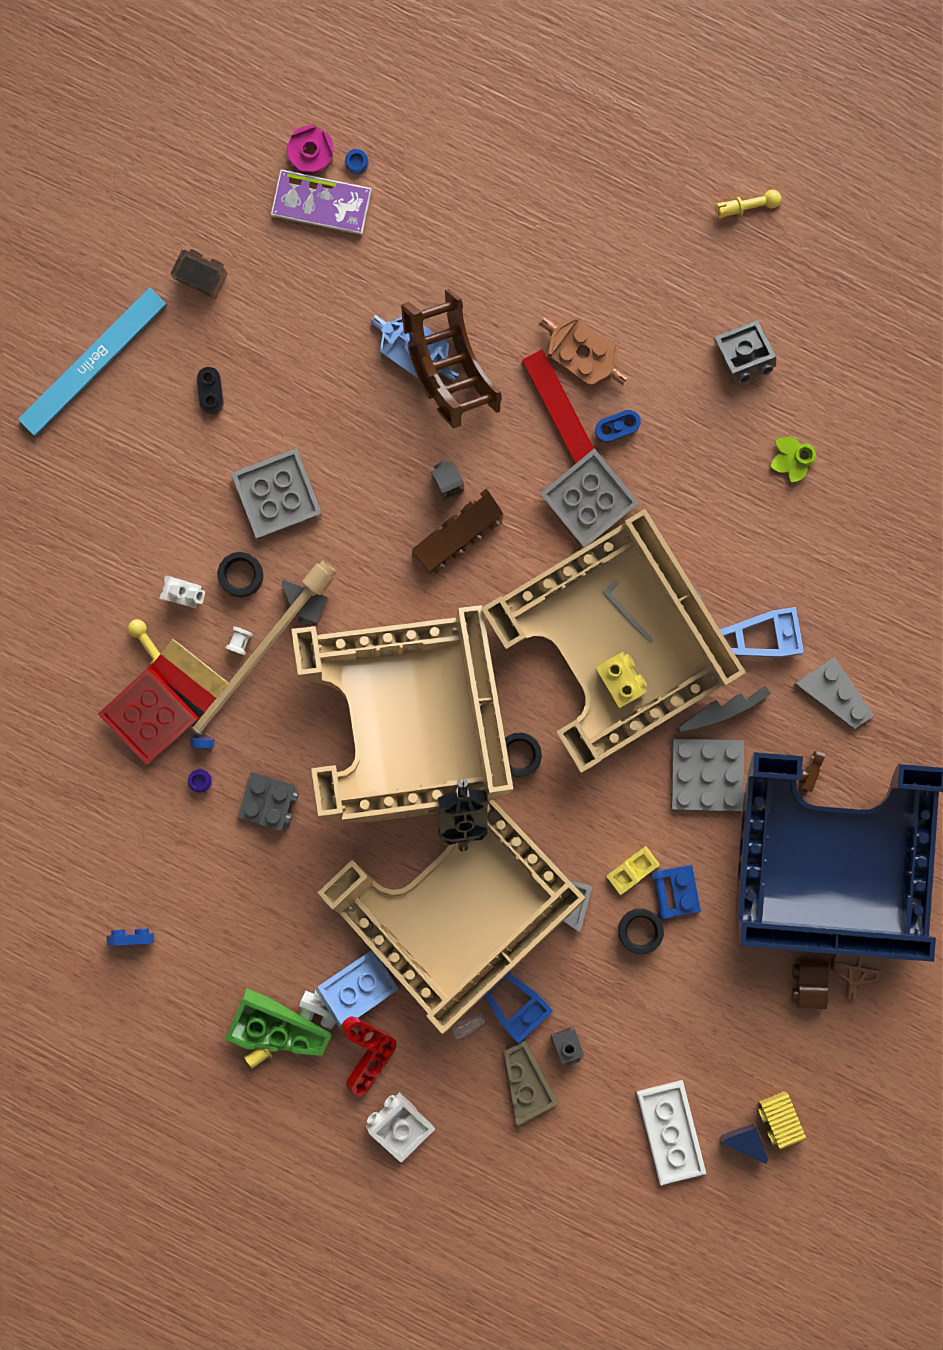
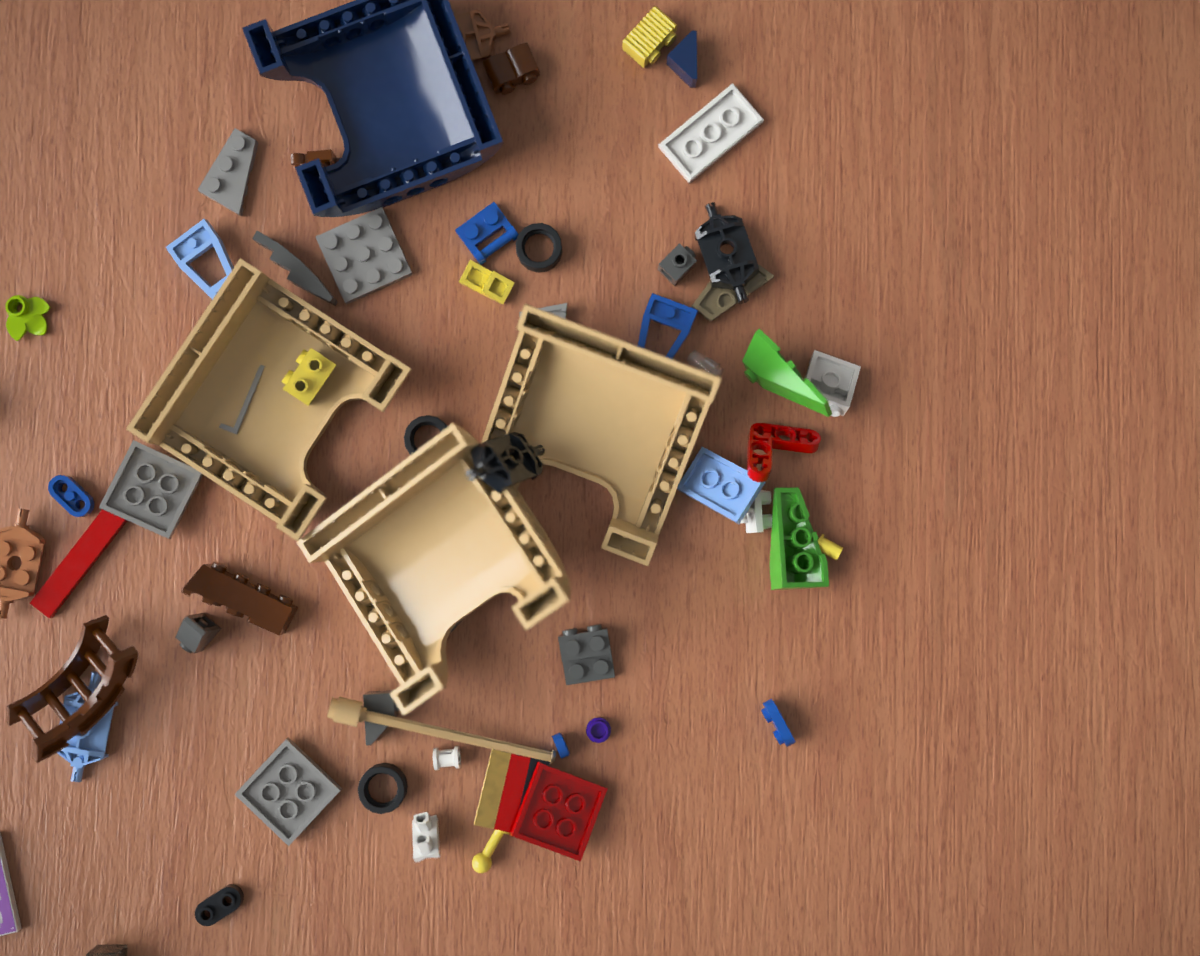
camera: 115 degrees left, 0 degrees up
none -> black plate [695,202,759,304]
none -> bright green wedge [742,329,833,417]

